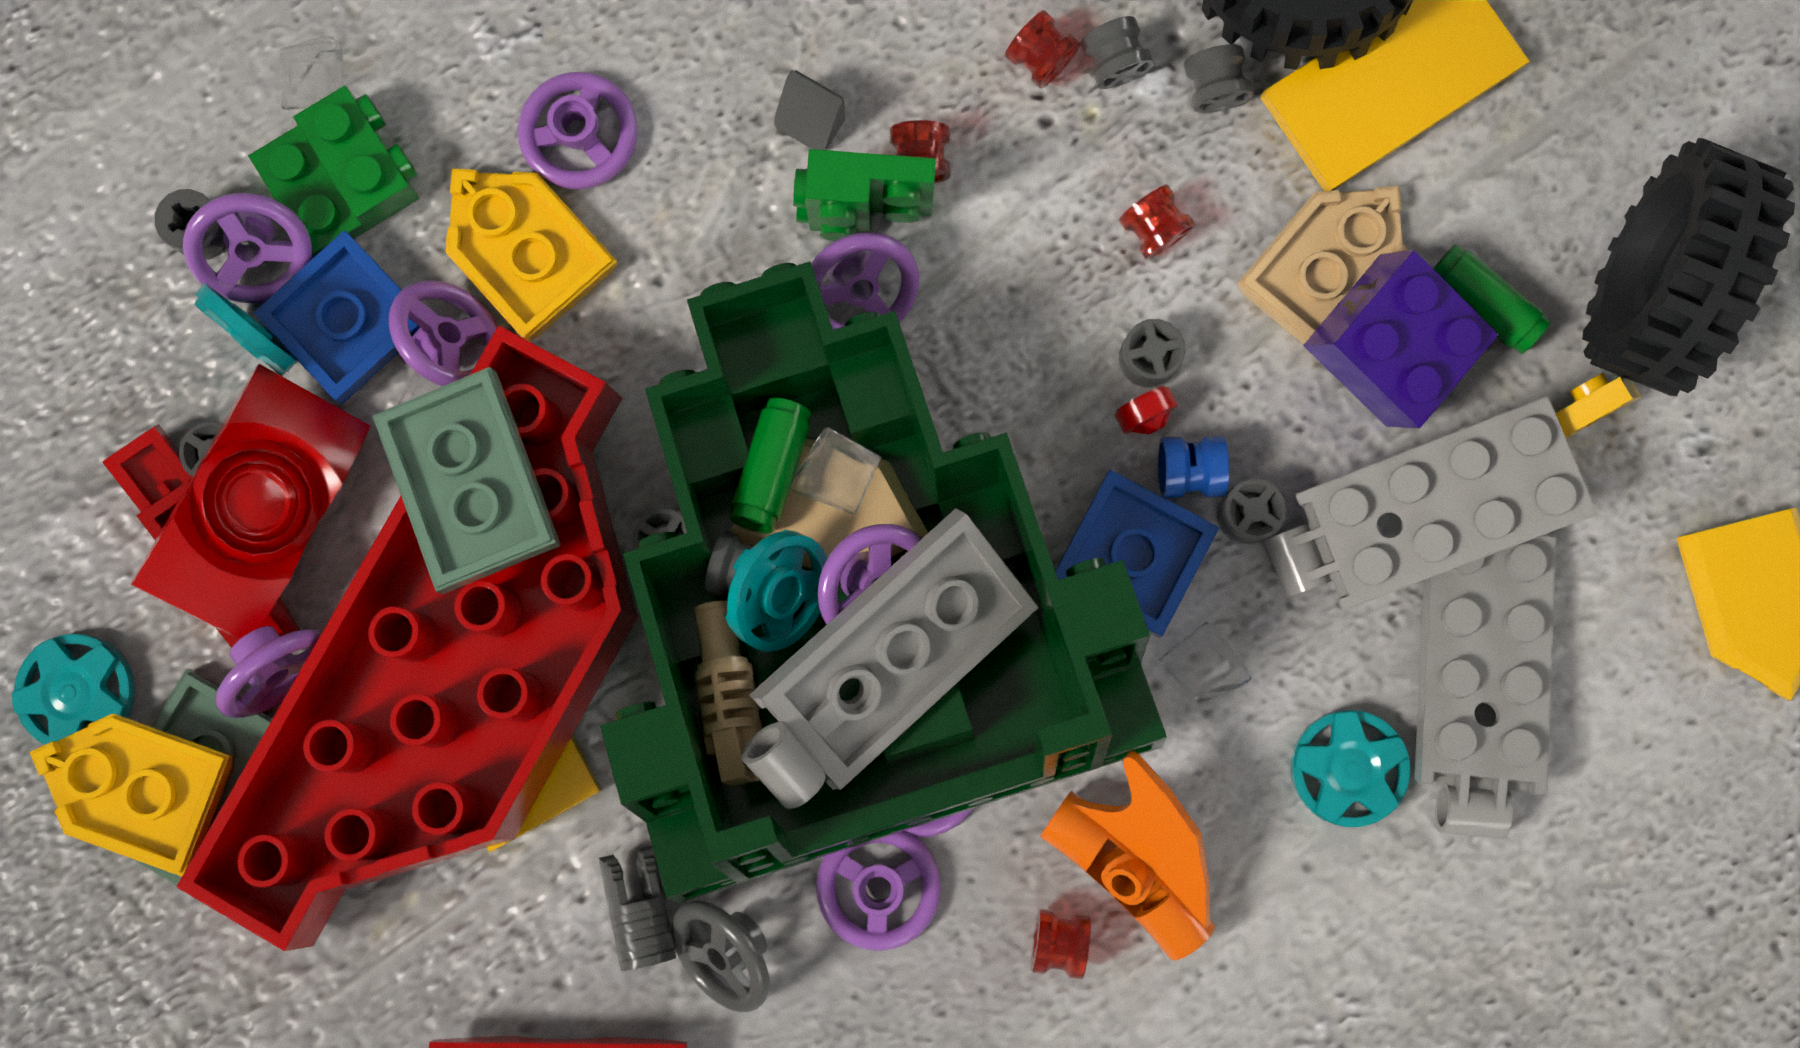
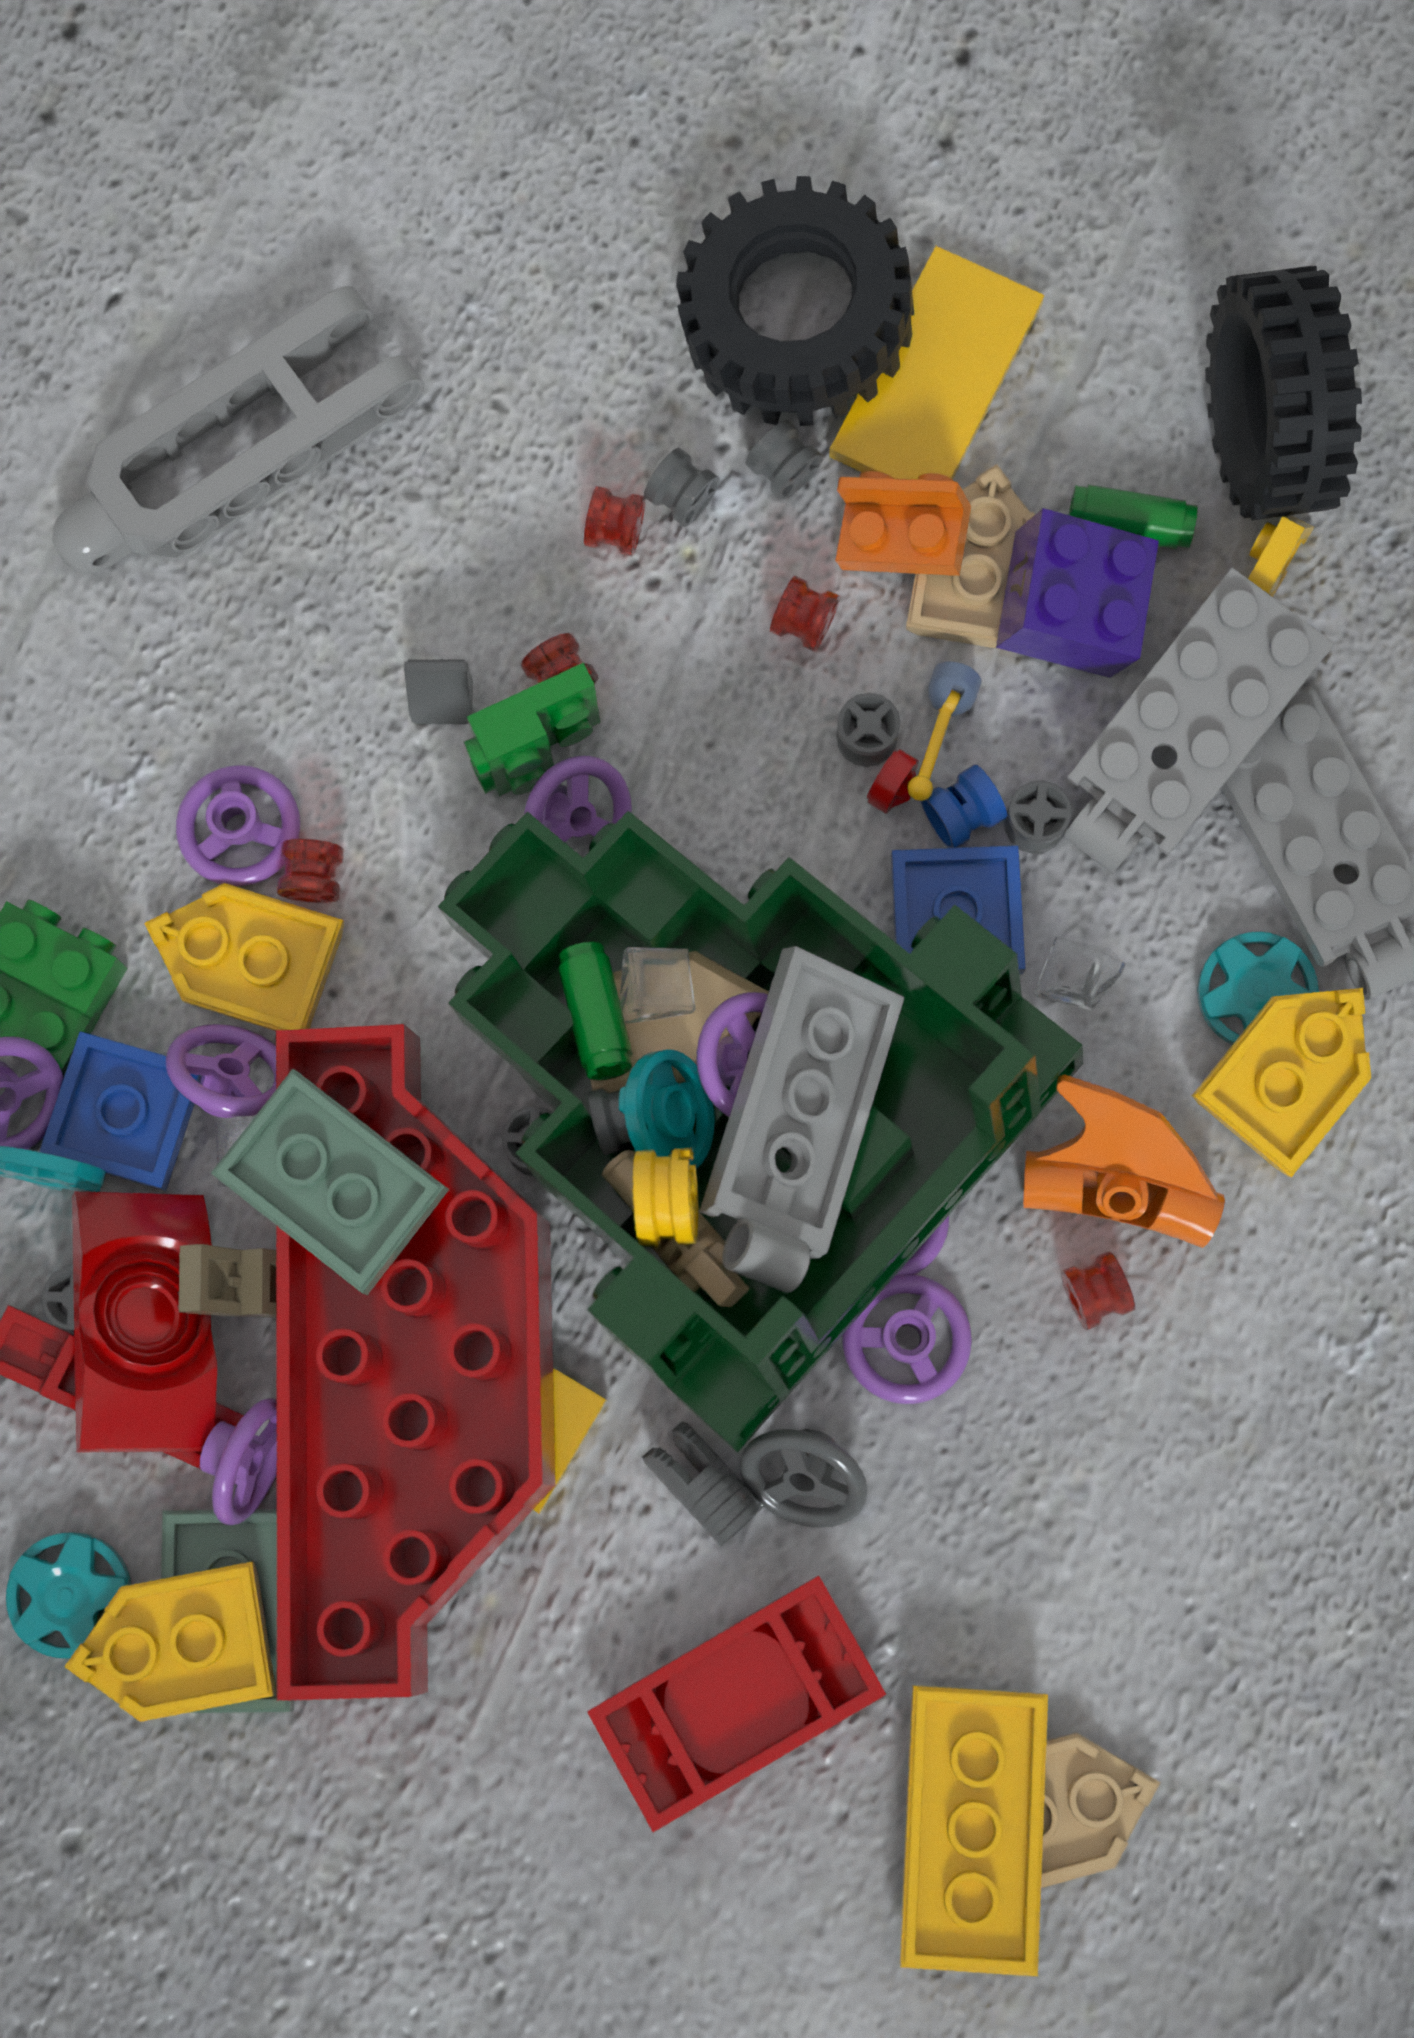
camera: 25 degrees left, 5 degrees down
none -> dark tan slope [179,1244,276,1318]
none -> clear red wheel [276,839,345,903]
none -> yellow wheel [633,1148,699,1247]
none -> orange bracket [835,471,971,576]
none -> hinge [908,661,982,801]
none -> yellow tile [1192,988,1371,1178]

